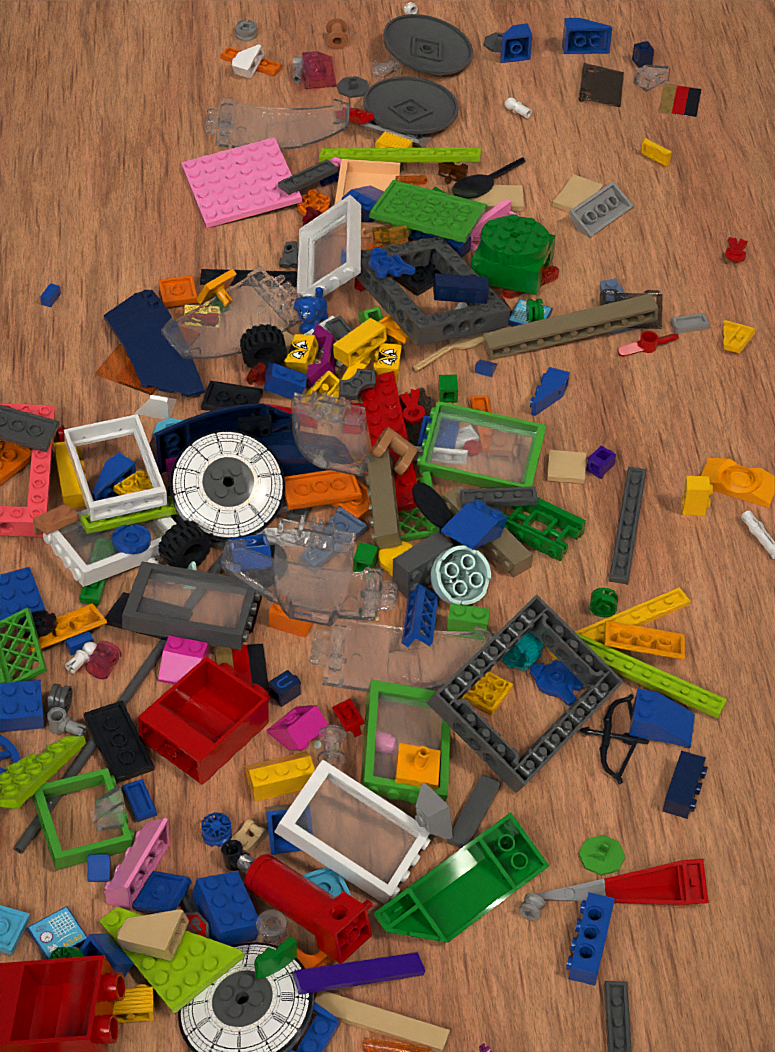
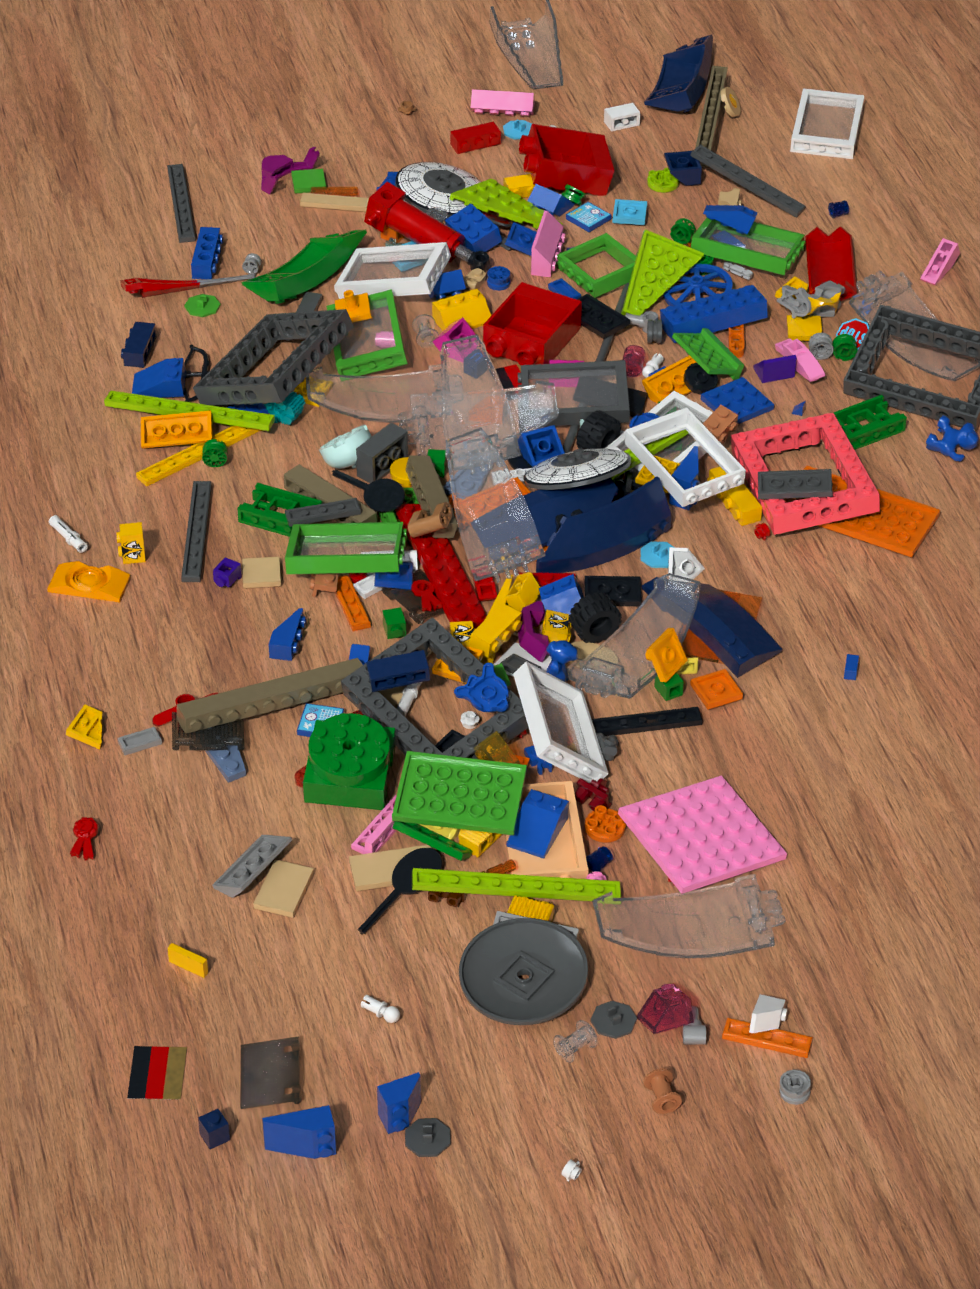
camera: 170 degrees right, 5 degrees down
clear slope [91,786,125,831] -> none
tan slope [117,909,189,961] -> none
green slope [254,937,297,979] -> none
dark grey tile [278,159,338,195] -> none
dark purple tile [292,952,425,995] -> none
red plate [332,699,365,738] -> none
red plate [335,106,374,124] -> none
dark grey tile [339,369,375,400] -> none
dark grey dish [383,14,473,75] -> none
blue fence [401,584,438,647] -> none
light grey slope [415,783,453,839] -> none
blue slope [441,500,508,550] -> none
bright green brick [447,604,490,639] -> none
green wheel [526,299,544,323] -> none
clear slope [633,65,670,92] -> none

